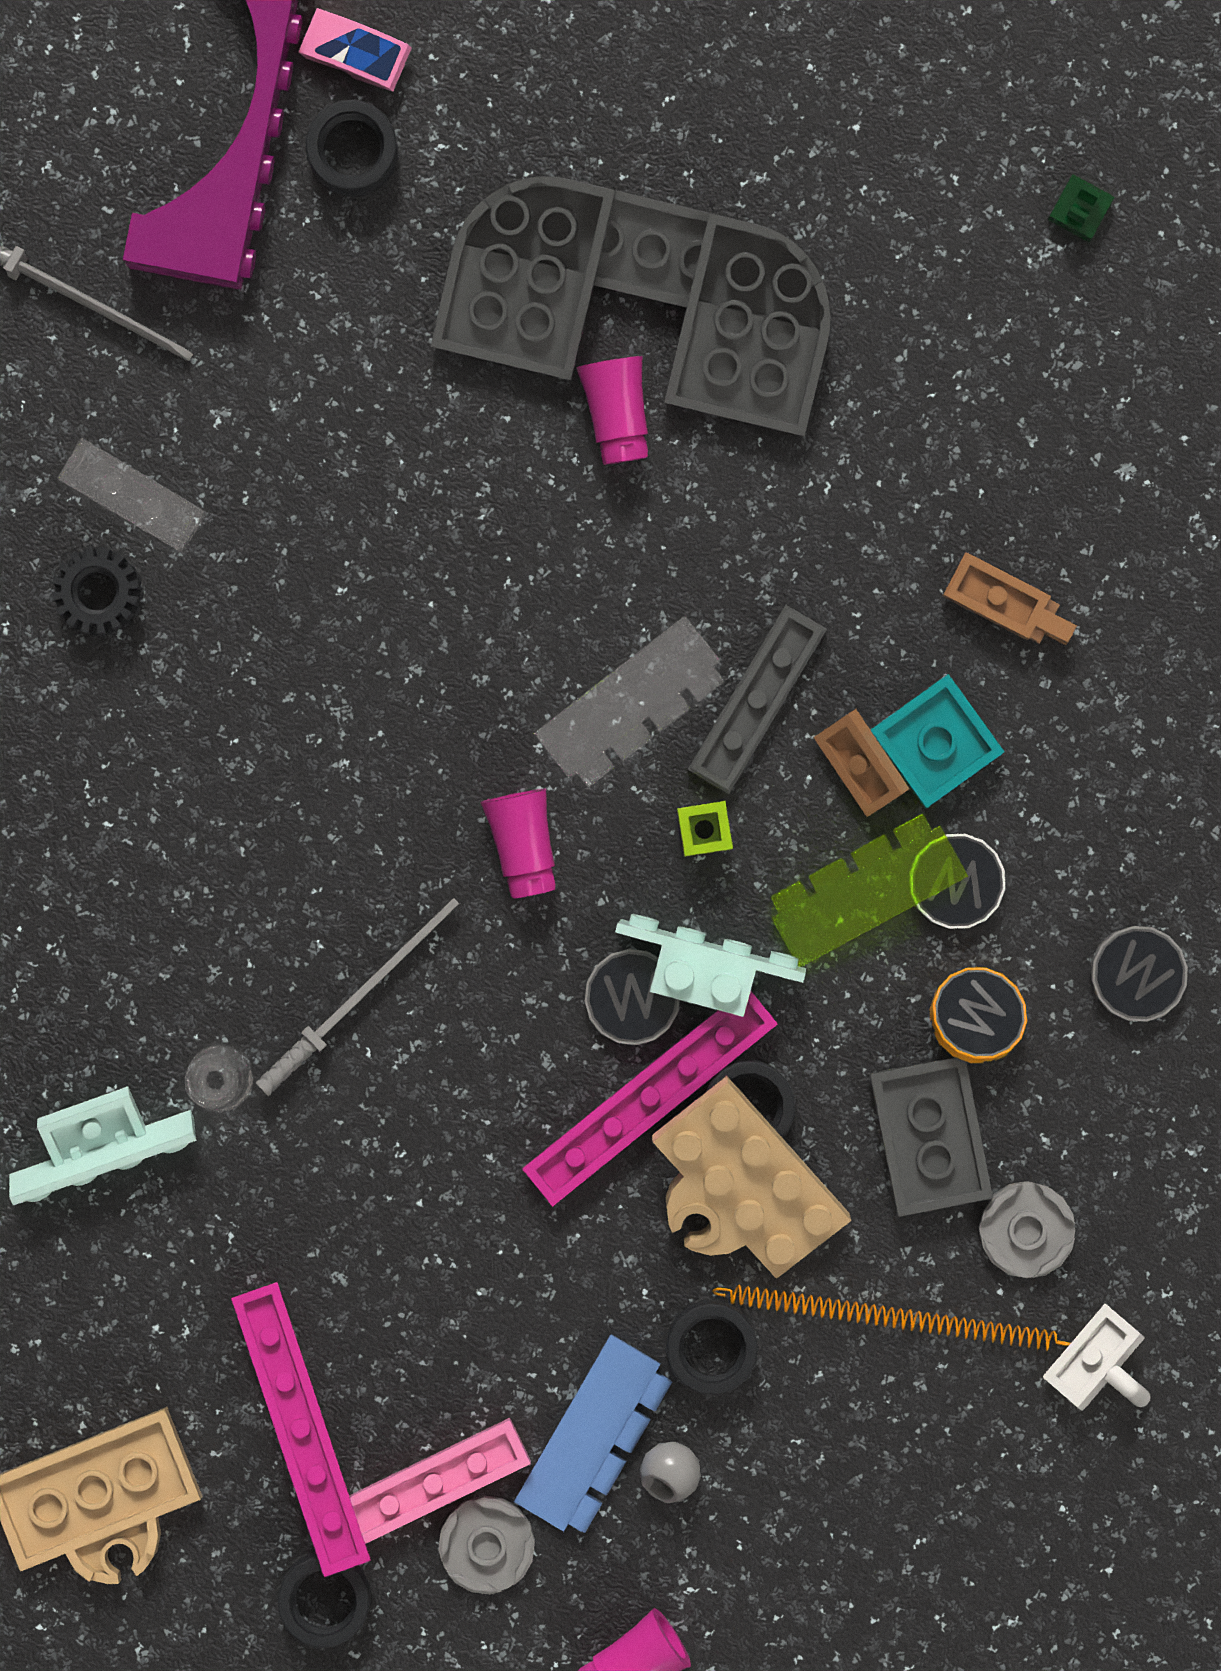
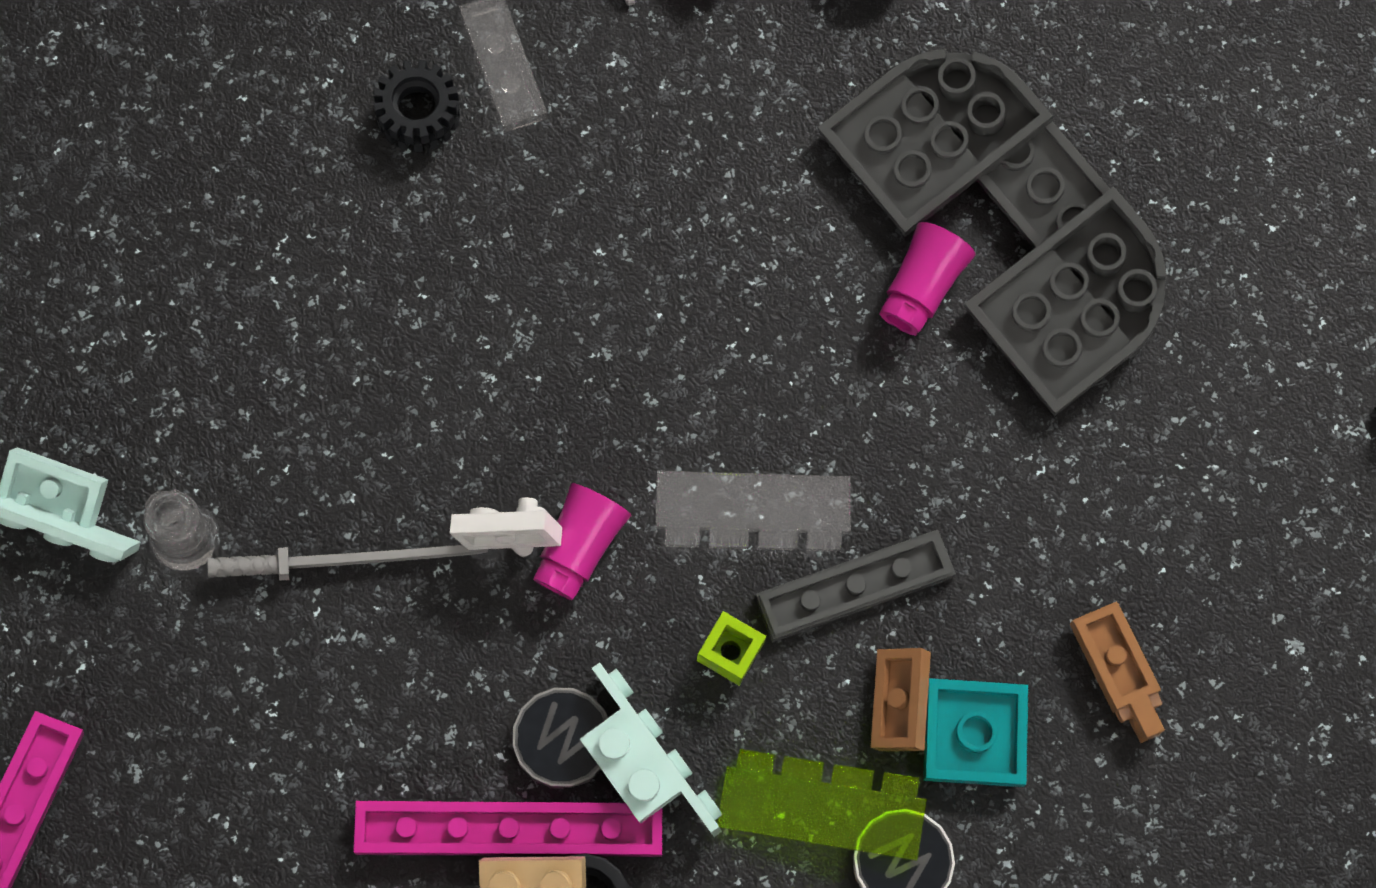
camera: 35 degrees right, 15 degrees down
none -> white plate [450,497,563,557]

